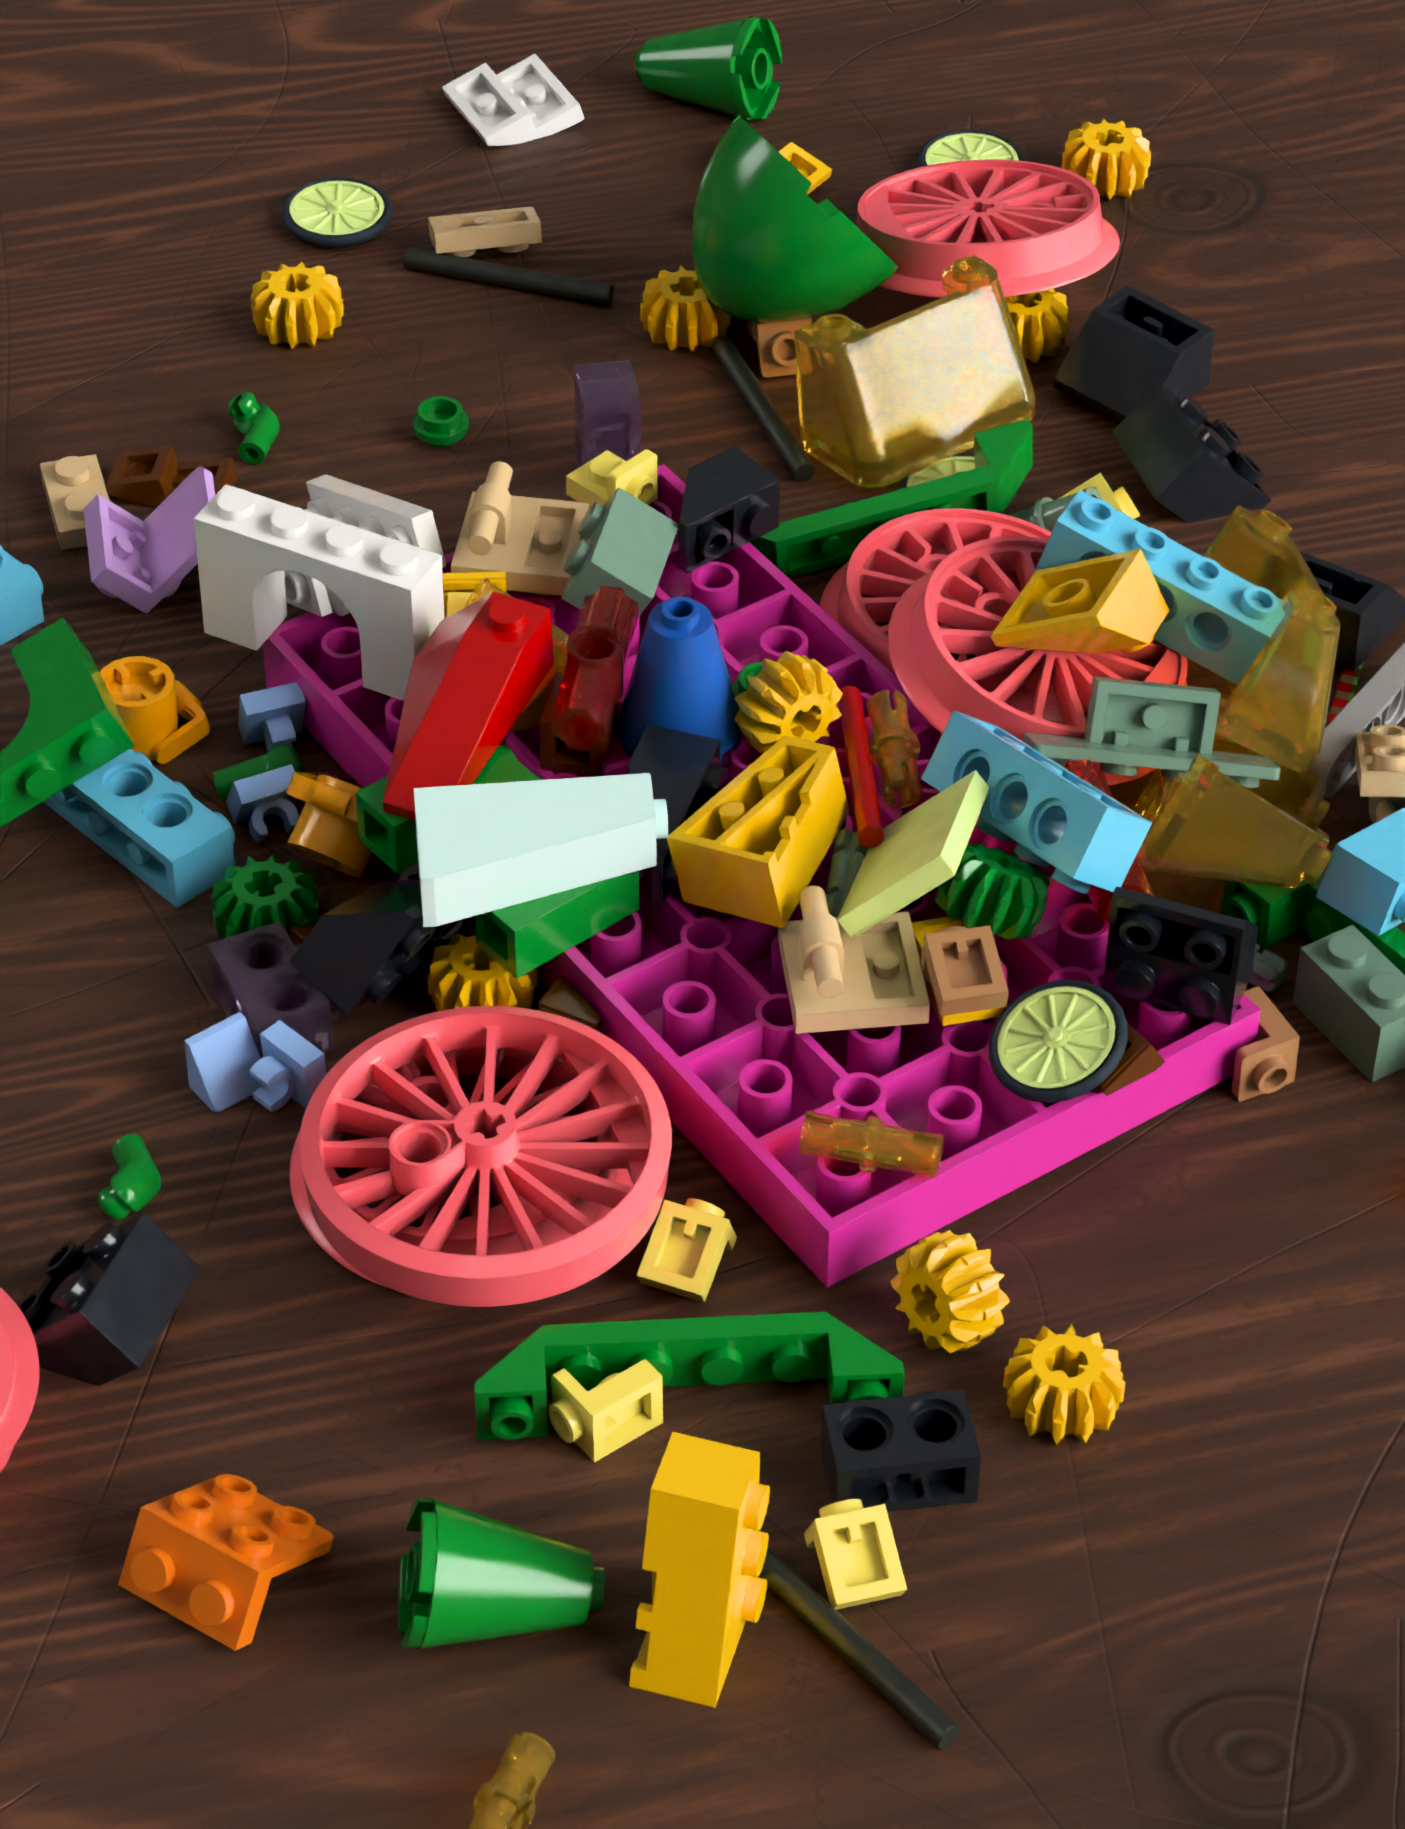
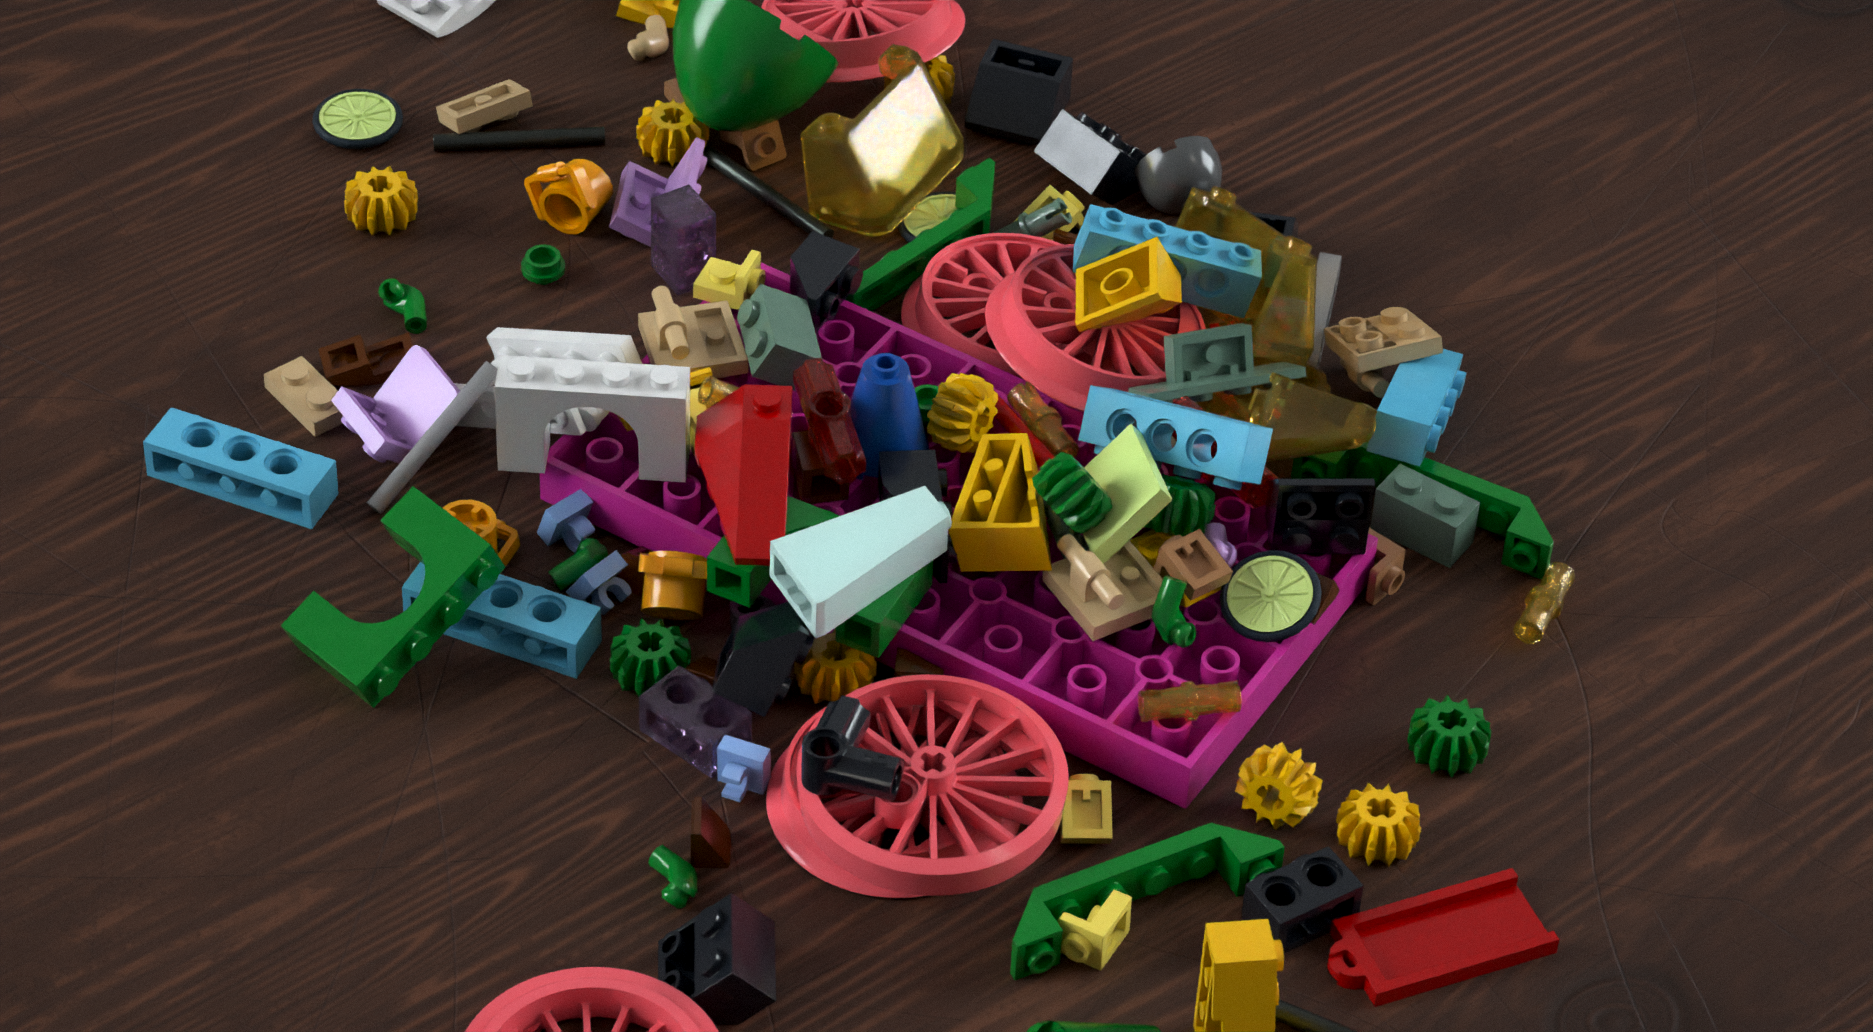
camera: 25 degrees left, 0 degrees up
light blue slope [184,1012,263,1112] -> none
light yellow bracket [804,1499,907,1610] -> none
none -> light grey bar [367,361,497,514]
none -> light orange piece [524,159,613,234]
none -> lavender bracket [609,137,707,249]
none -> reddish brown slope [691,797,731,868]
none -> black piece [801,695,904,801]
none -> green gear [1032,452,1113,533]
none -> dark grey cylinder [1134,135,1222,217]
none -> green arm [1151,575,1196,648]
none -> lavender arm [1204,523,1237,568]
none -> red piece [1327,868,1560,1007]
none -> green gear [1407,695,1492,778]

